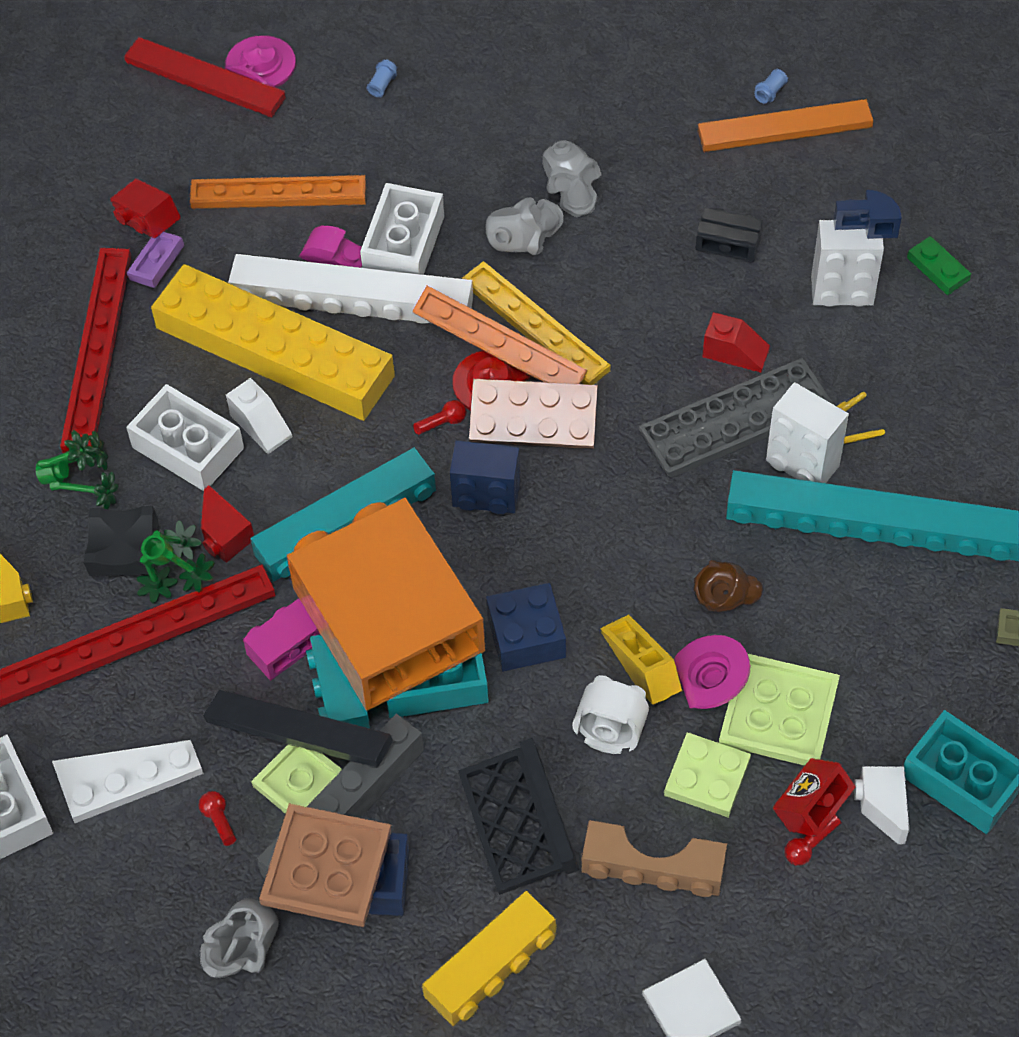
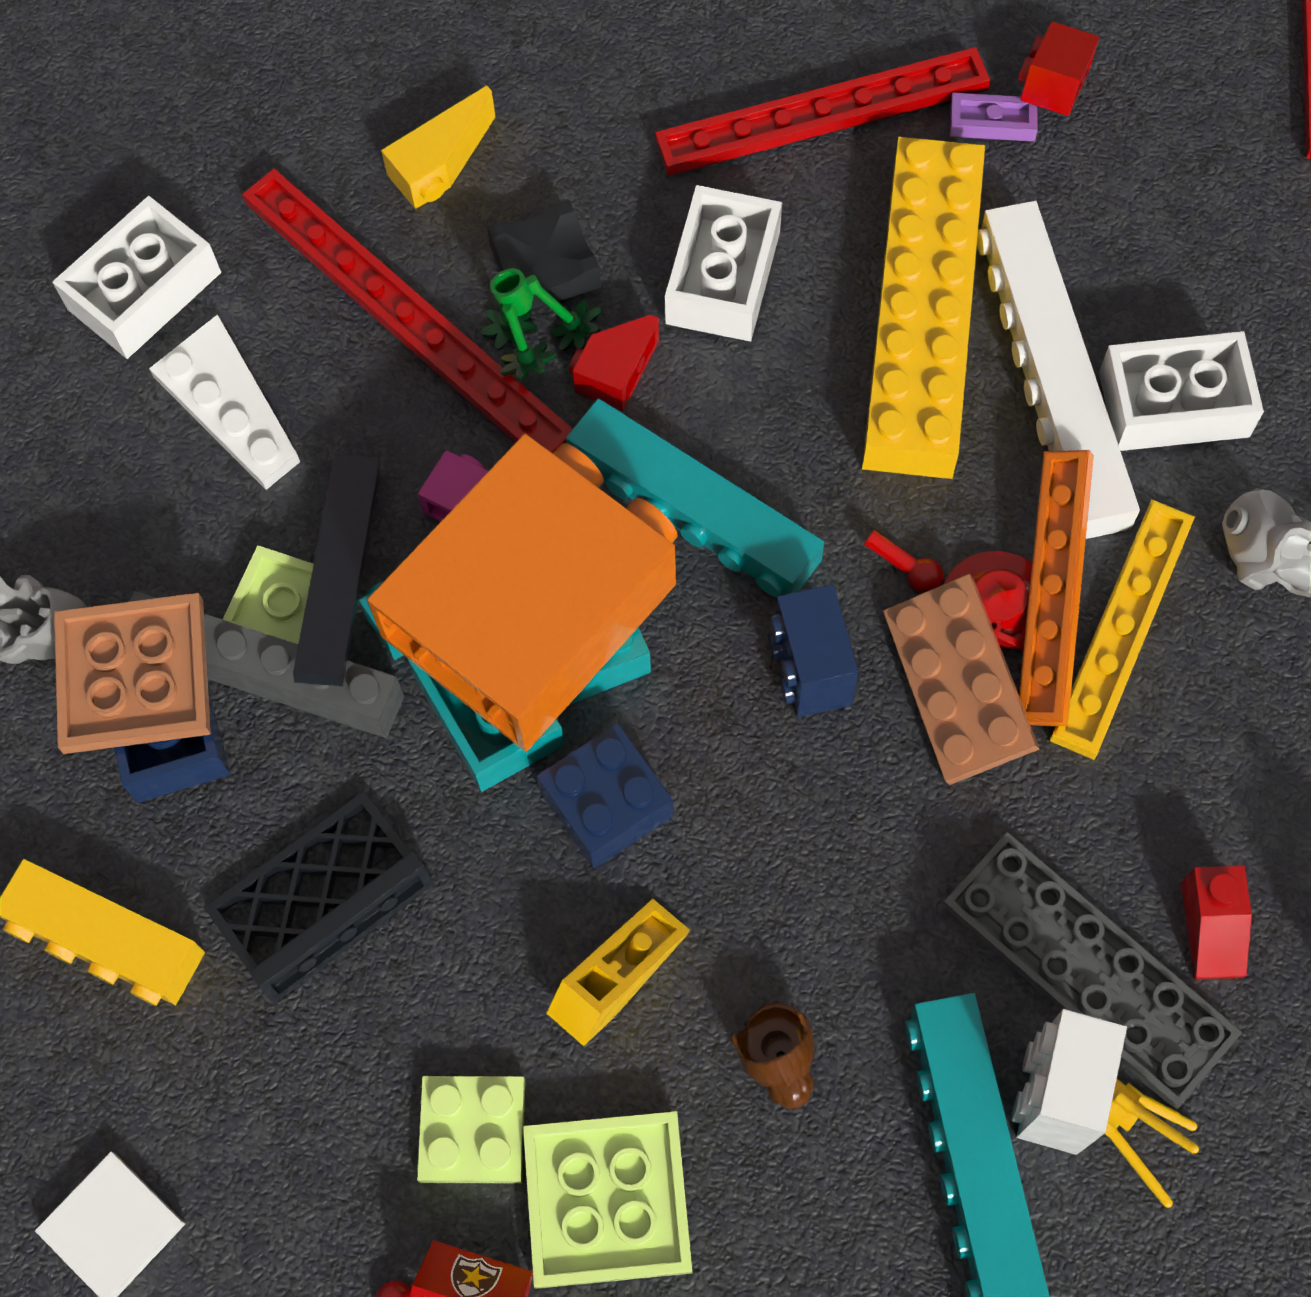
camera: 70 degrees right, 10 degrees up
dark green plant [36,430,119,510] -> none
orange tile [190,175,366,209] -> none
red bar [199,791,236,846] -> none
white slope [226,378,292,454] -> none
dark pink brick [299,226,362,268] -> none
white brick [573,675,649,754] -> none
medium nougat arch [582,820,727,897] -> none
dark pink hat [674,635,751,709] -> none

